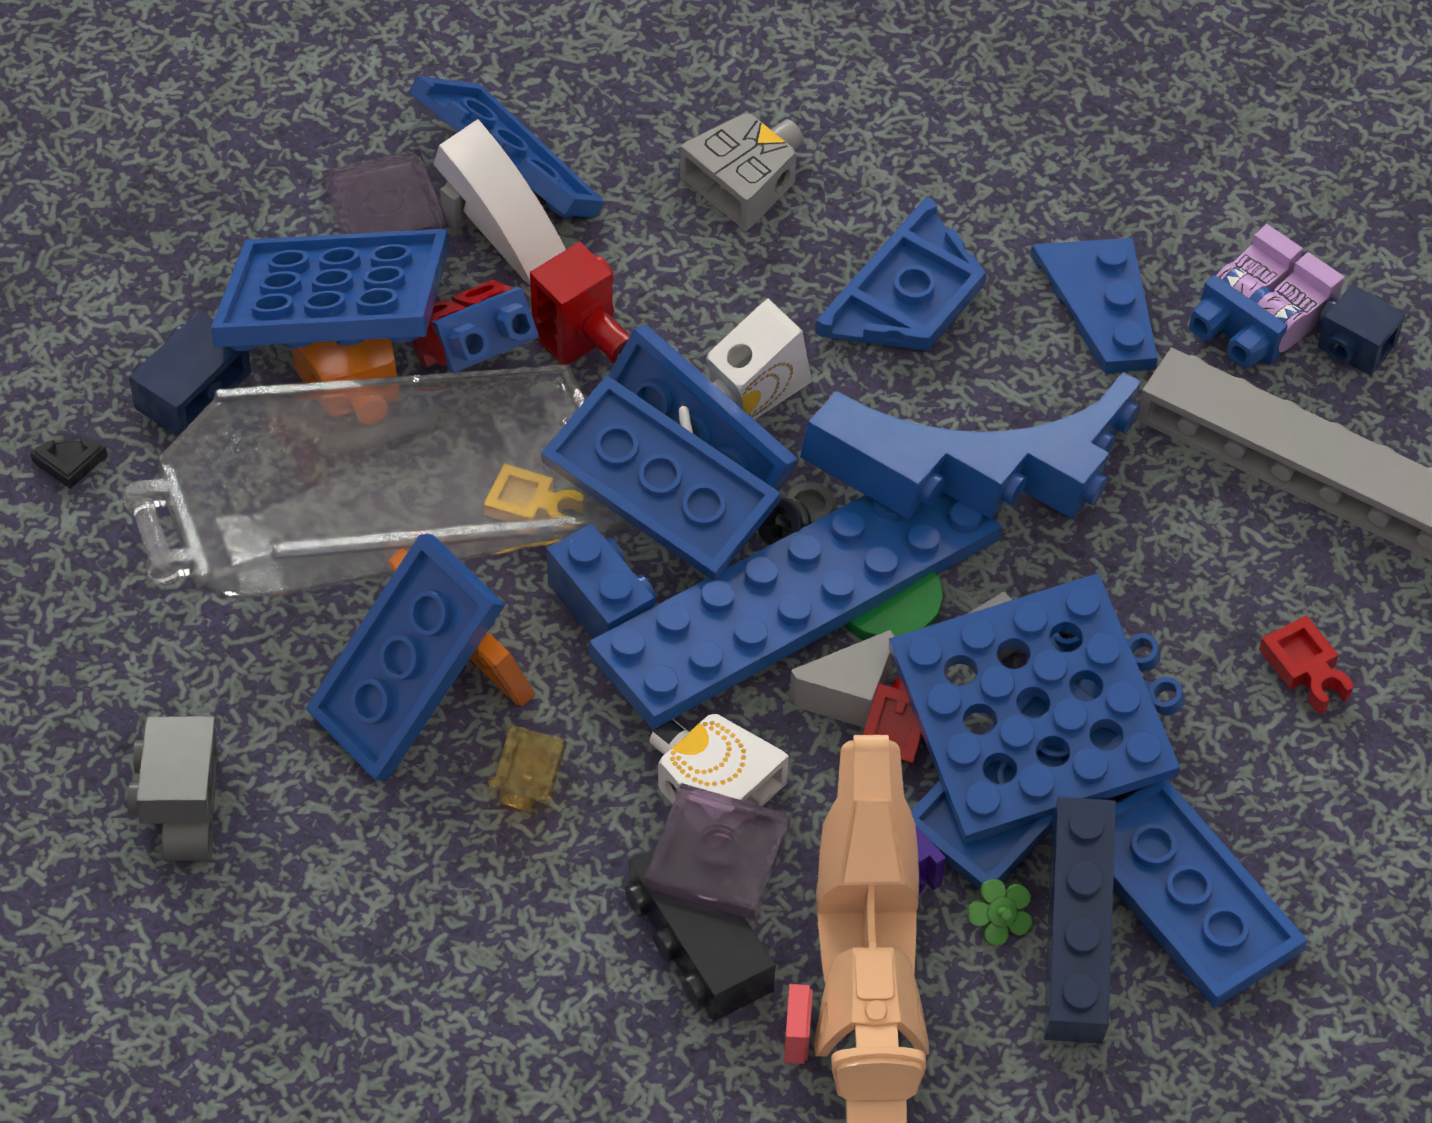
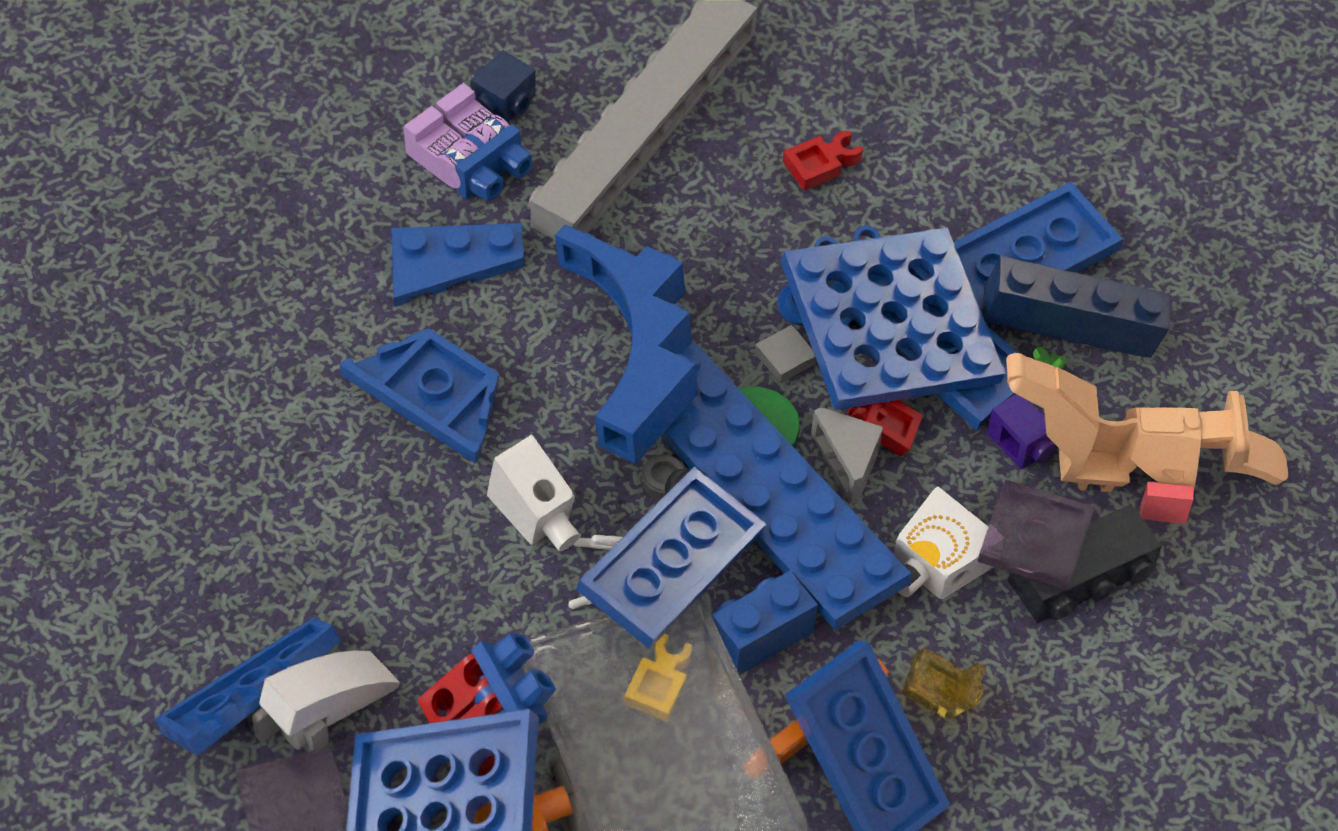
camera: 90 degrees left, 0 degrees up
red brick [530,241,630,367] -> none
blue wing [608,324,798,492] -> none
light grey torso [680,113,804,231] -> none

